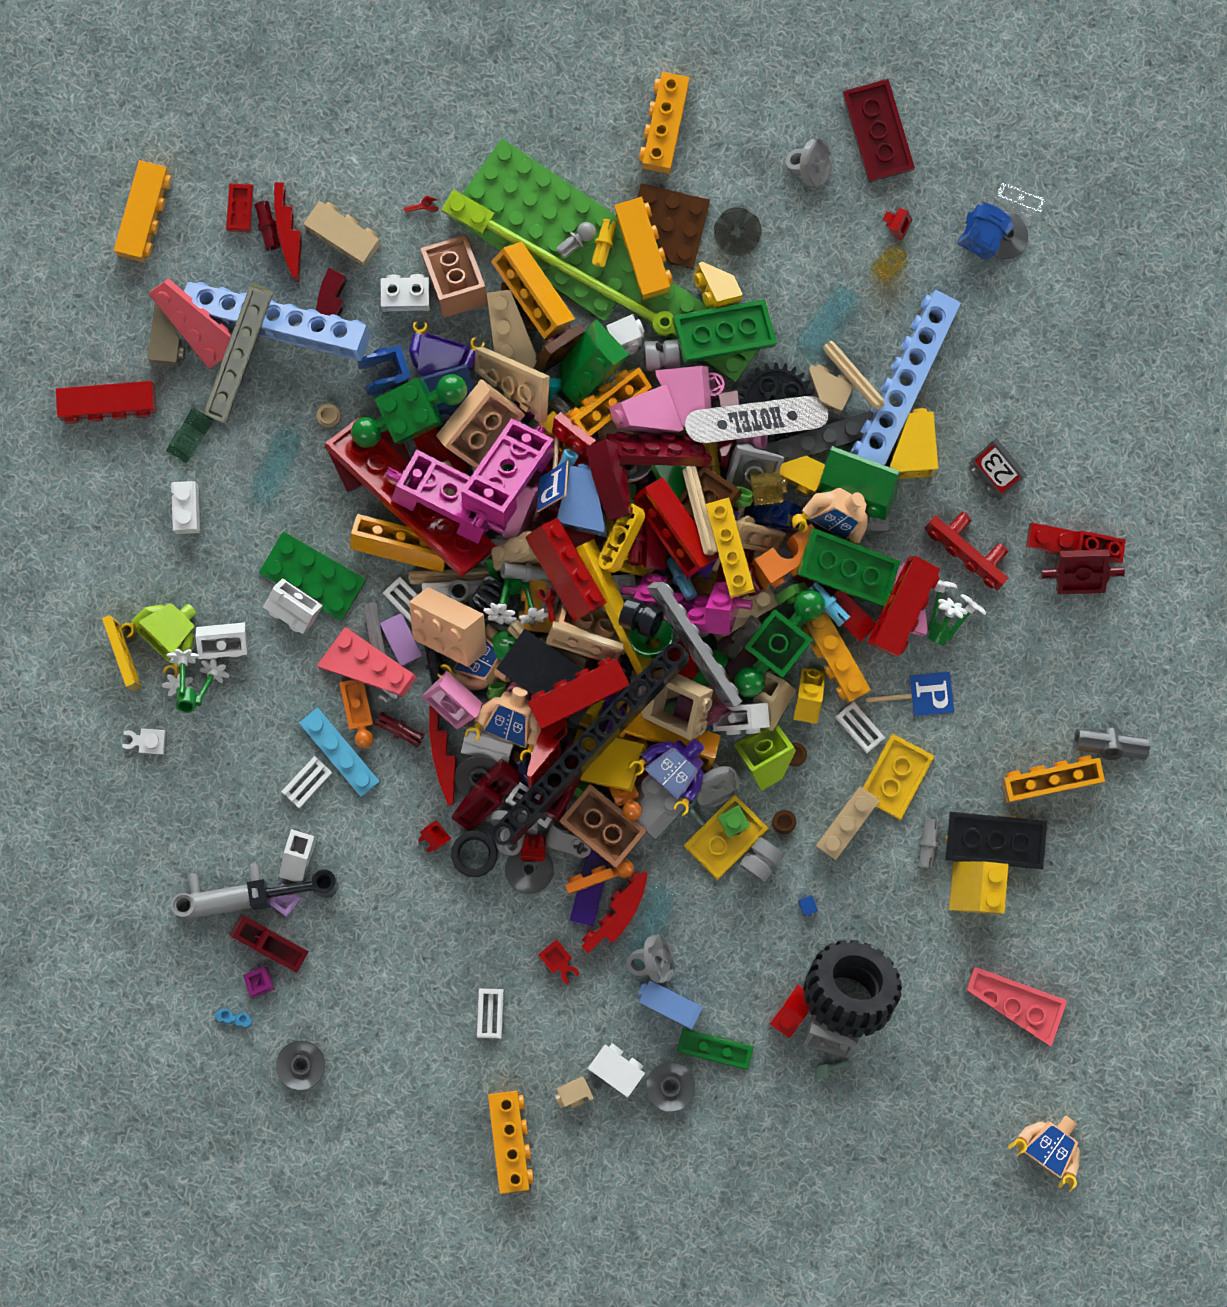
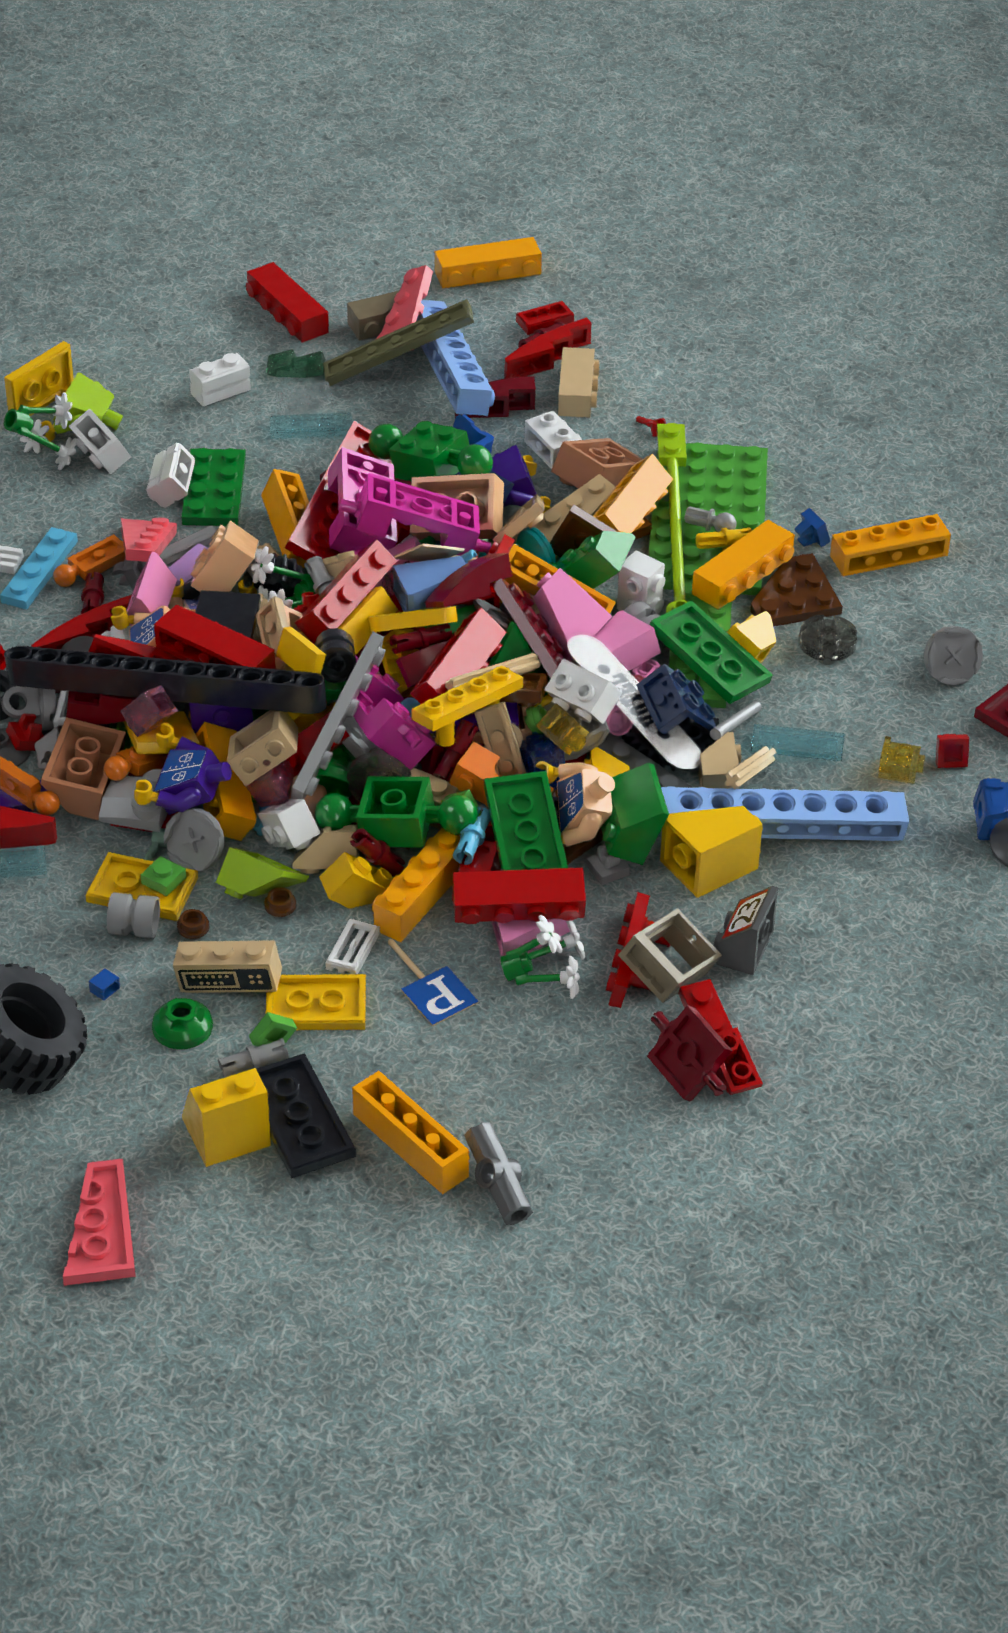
camera: 60 degrees right, 40 degrees down
none -> clear pink brick [120,685,178,737]
none -> green piece [152,998,213,1050]
none -> bright green plate [249,1012,297,1047]
none -> yellow tile [276,627,326,674]
none -> dark red pin [350,828,405,877]
none -> white brick [544,659,622,724]
none -> dark tan window [618,908,722,1003]
none -> dark blue bracket [636,664,716,735]
none -> light grey bar [710,701,762,740]
none -> blue tile [795,508,830,547]

